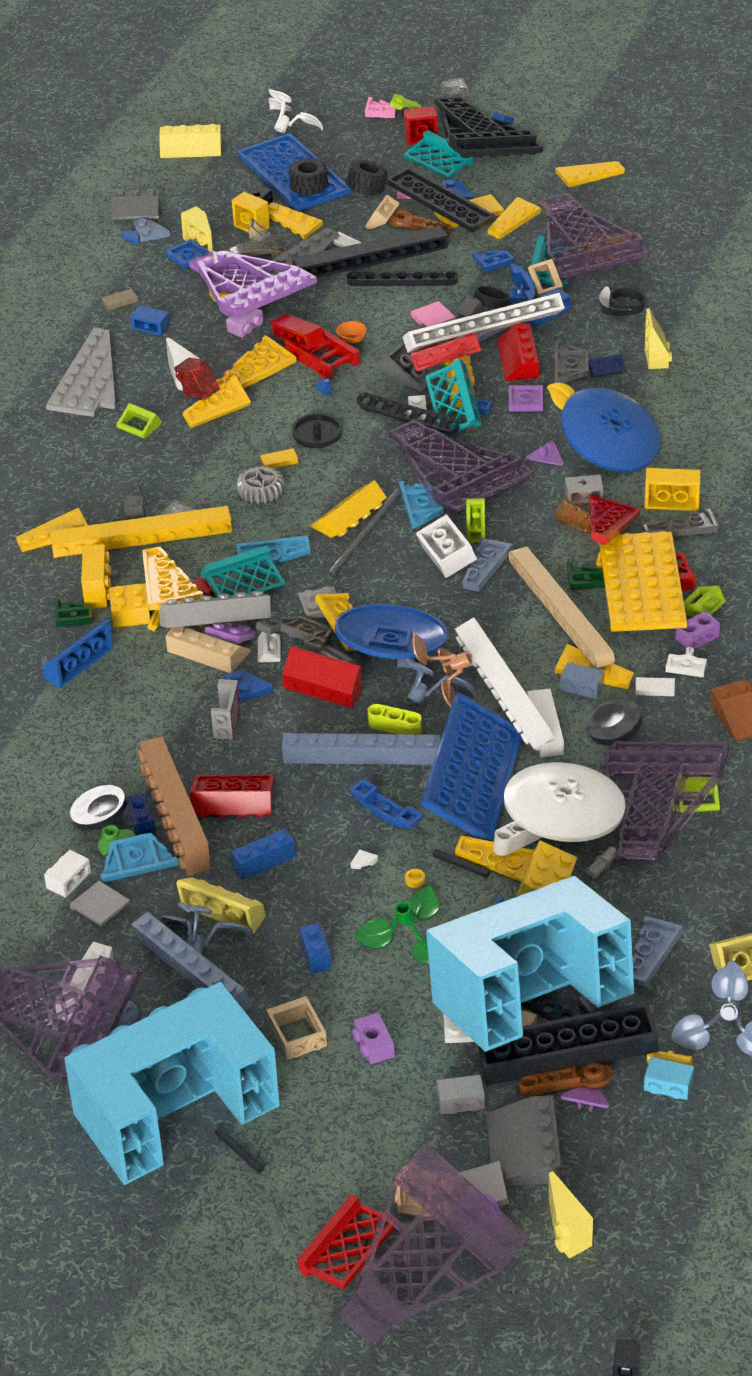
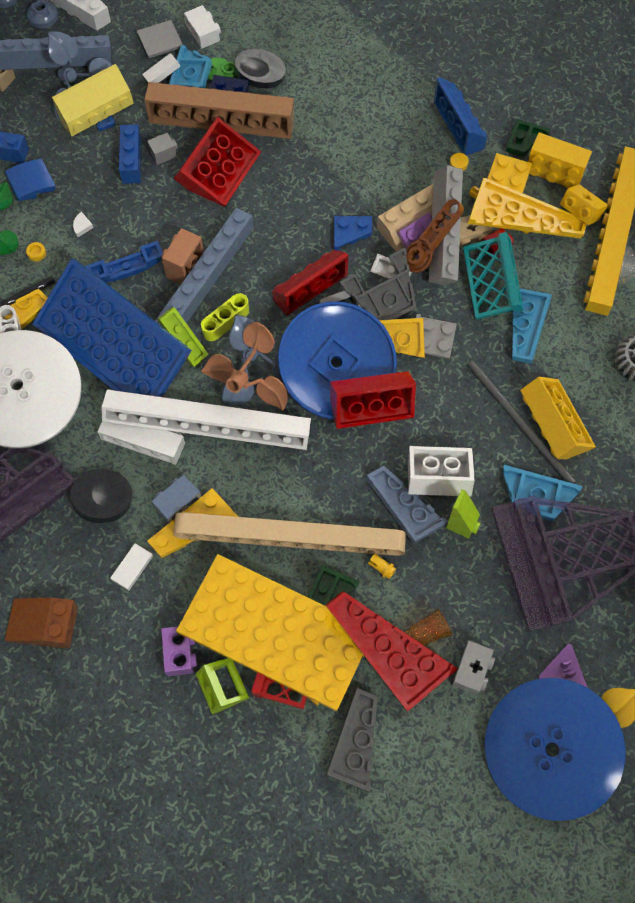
camera: 115 degrees right, 25 degrees up
light grey panel [211,679,240,740] -> none
yellow brick [645,468,700,511] -> none
white plate [666,647,707,677] -> none
none -> blue slope [5,159,55,201]
none -> white tile [142,53,180,83]
none -> light grey brick [147,133,178,165]
none -> lime plate [157,307,209,367]
none -> nougat brick [162,228,204,284]
none -> red slope [330,371,416,429]
none -> yellow pin [368,553,396,579]
none -> dark orange beam [406,199,464,273]
none -> yellow tile [450,153,469,171]
none -> yellow brick [560,184,608,225]

